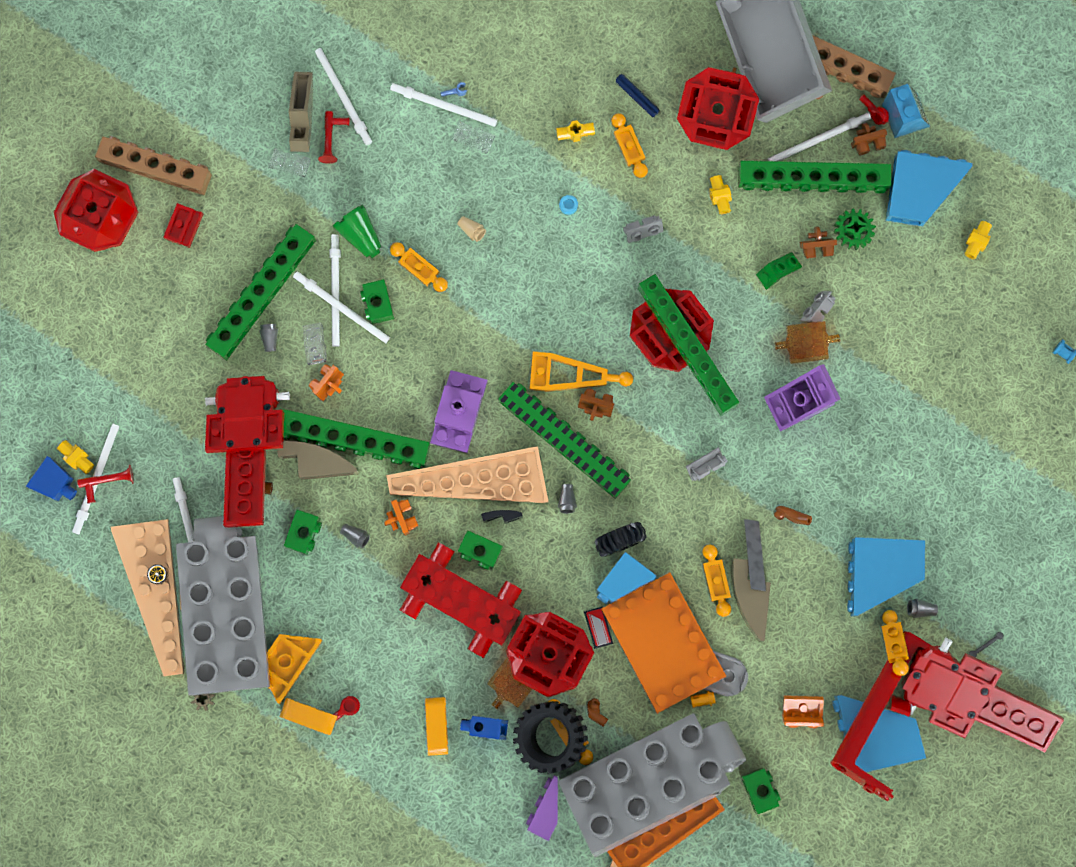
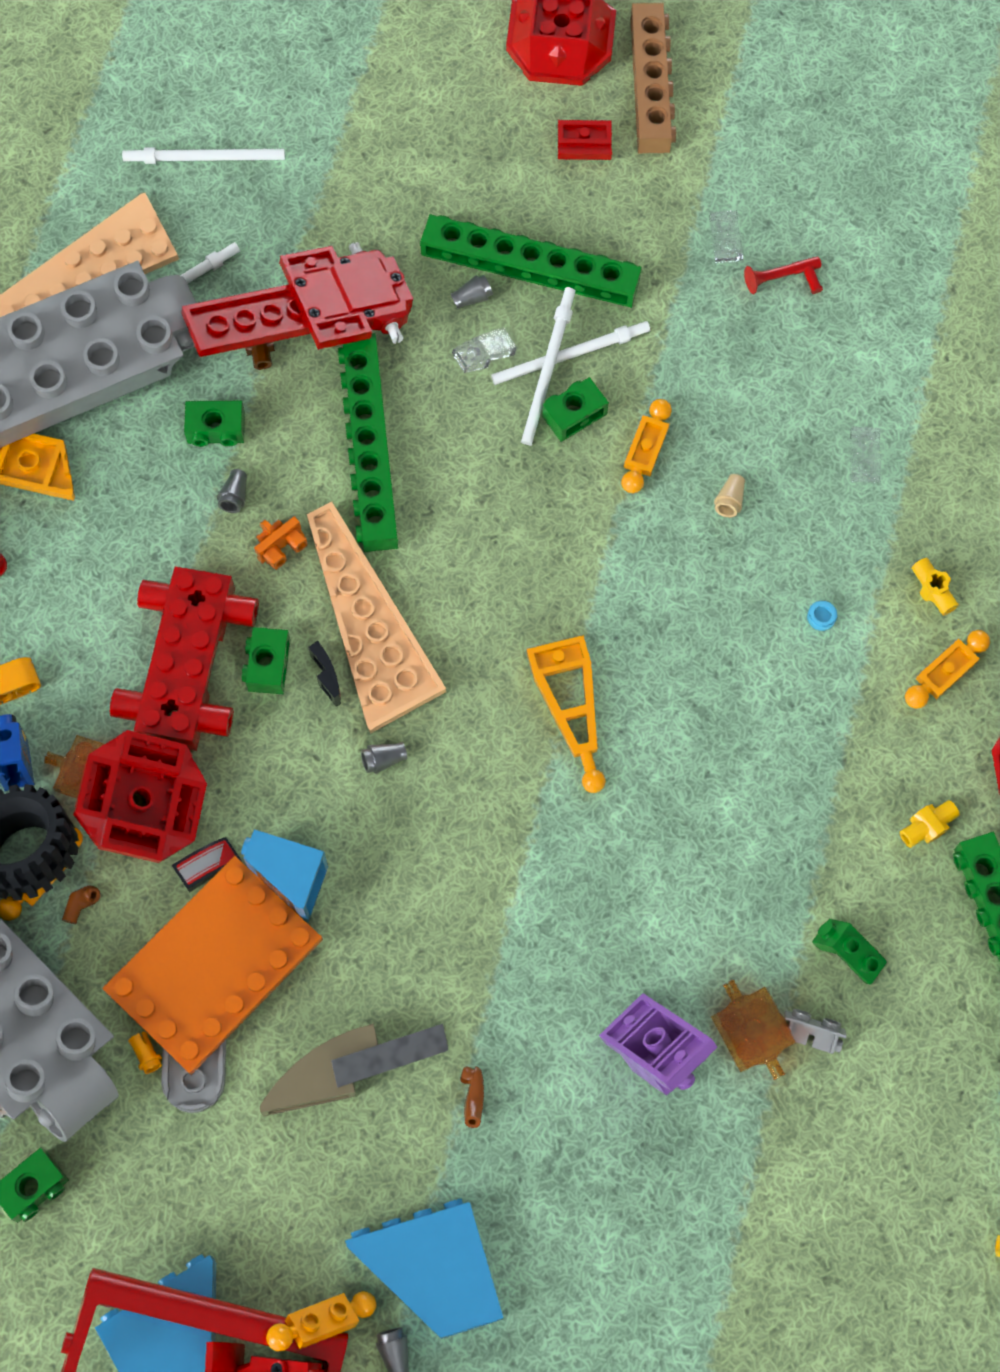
camera: 70 degrees right, 10 degrees down
blue torso [26,456,77,501] -> none
yellow axle [57,440,95,474] -> none
red piece [77,465,134,504] -> none
tile [147,564,168,584] -> none
dark tan slope [277,441,359,480] -> none
dark tan slope [289,72,313,152] -> none
orange hips [309,364,344,401] -> none
white bar [315,48,372,145] -> none
green cone [332,204,382,258] -> none
white bar [390,83,497,127] -> none
medium lavender brick [430,370,487,453] -> none
medium blue hand [441,82,467,96] -> none
green brick [498,382,631,500] -> none
dark orange hips [578,388,614,421] -> none
black gear [595,522,647,557] -> none
light grey hinge [623,215,663,243] -> none
red piece [629,289,714,372] -> none
green brick [638,274,739,416] -> none
light grey hinge [686,447,728,481] -> none
light orange plate [702,544,731,617] -> none
orange bracket [782,696,824,728] -> none
dark orange hips [799,227,837,258] -> none
green gear [834,208,876,250] -> none

